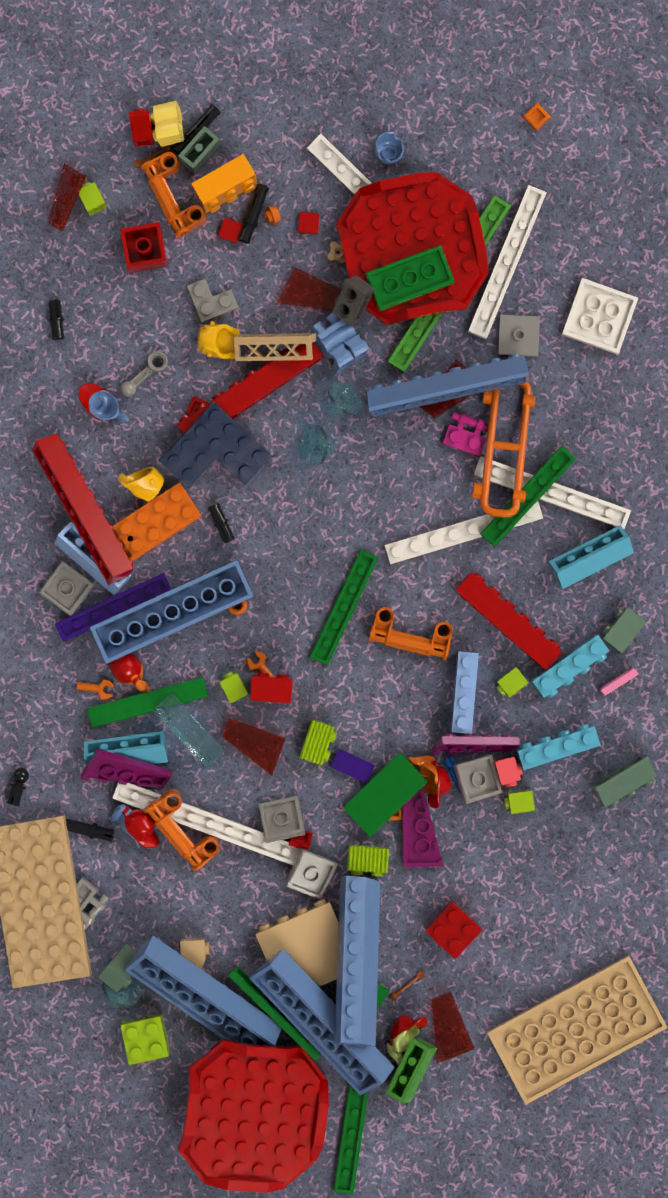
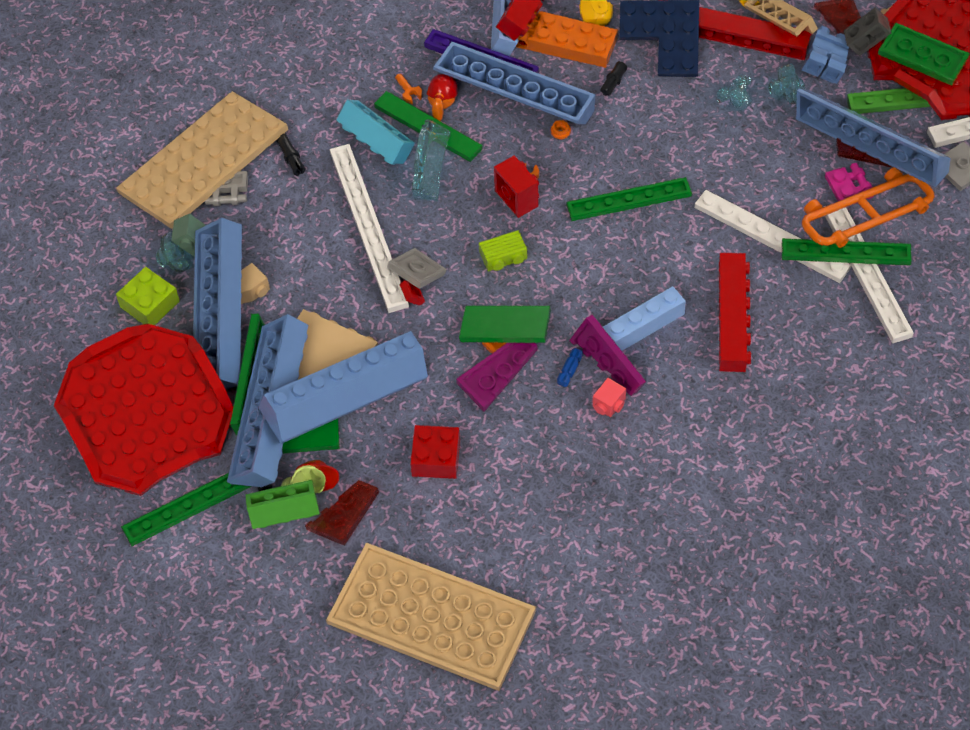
camera: 55 degrees right, 30 degrees down
black pin [7,768,29,807] -> none
light grey plate [39,560,95,616] -> none
magenta wing [81,748,172,789] -> none
red hair [108,805,160,849] -> none
orange piece [143,789,220,872] -> none
lime brick [219,671,249,704] -> none
clear red wing [222,718,286,776] -> none
light grey plate [285,848,338,900] -> none
dark purple tile [330,748,375,784] -> none
lime brick [347,845,389,876] -> none
orange piece [368,607,453,661] -> none
dark orange hinge [390,971,425,1000] -> none
hair [408,755,451,808] -> none
light grey tile [453,754,503,804] -> none
lime brick [496,667,529,698] -> none
lime brick [504,790,535,814] -> none
medium azure brick [516,724,601,770] -> none
medium azure brick [530,635,609,699] -> none
medium azure brick [549,525,634,589] -> none
sand green slope [590,755,657,808] -> none
bright pink tile [599,668,639,696] -> none
sand green brick [601,607,647,654] -> none

